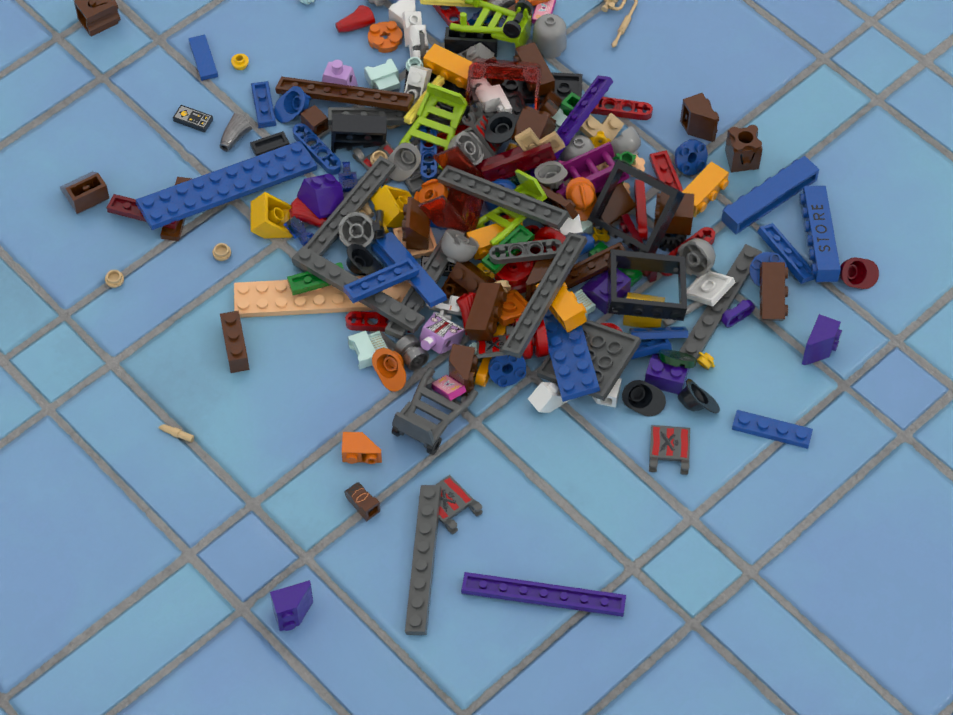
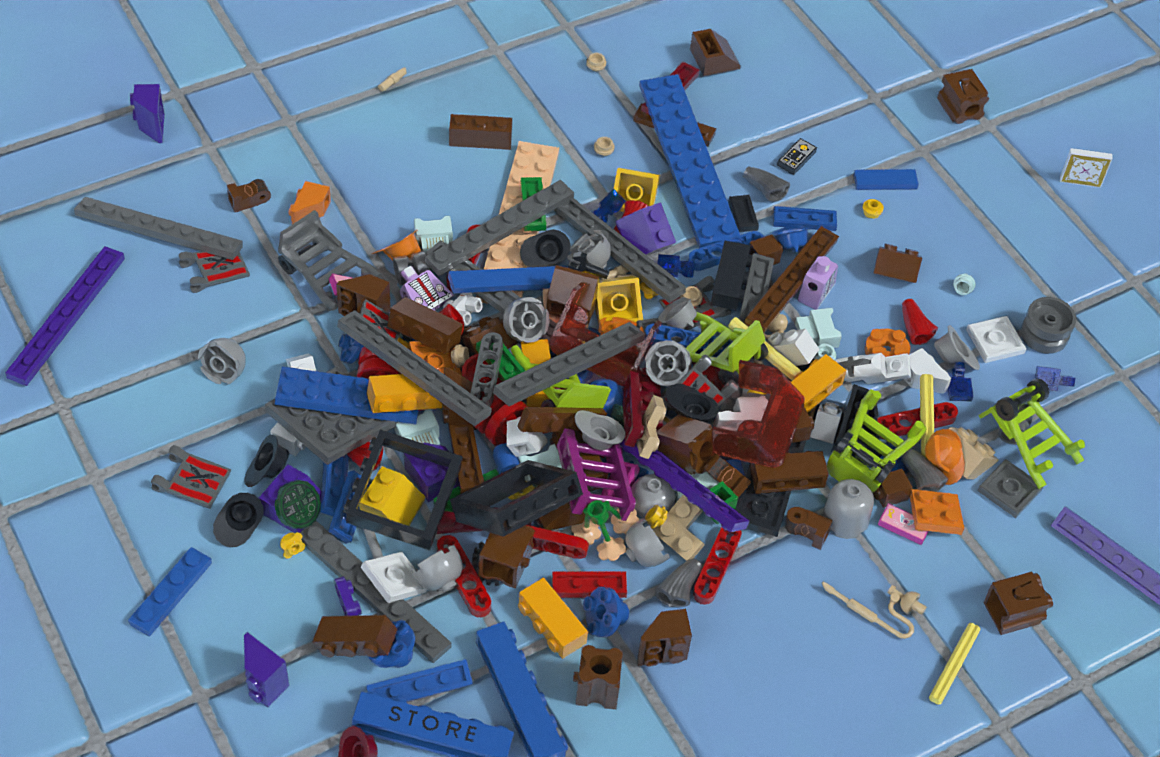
camera: 100 degrees right, 5 degrees down
blue plate [343,258,419,303] -> none
orange piece [566,177,597,221] -> none
none -> light grey cylinder [198,338,246,385]
none -> flat silver piece [655,558,702,608]
none -> reddish brown leg [785,507,833,550]
none -> reddish brown slope [873,243,922,283]

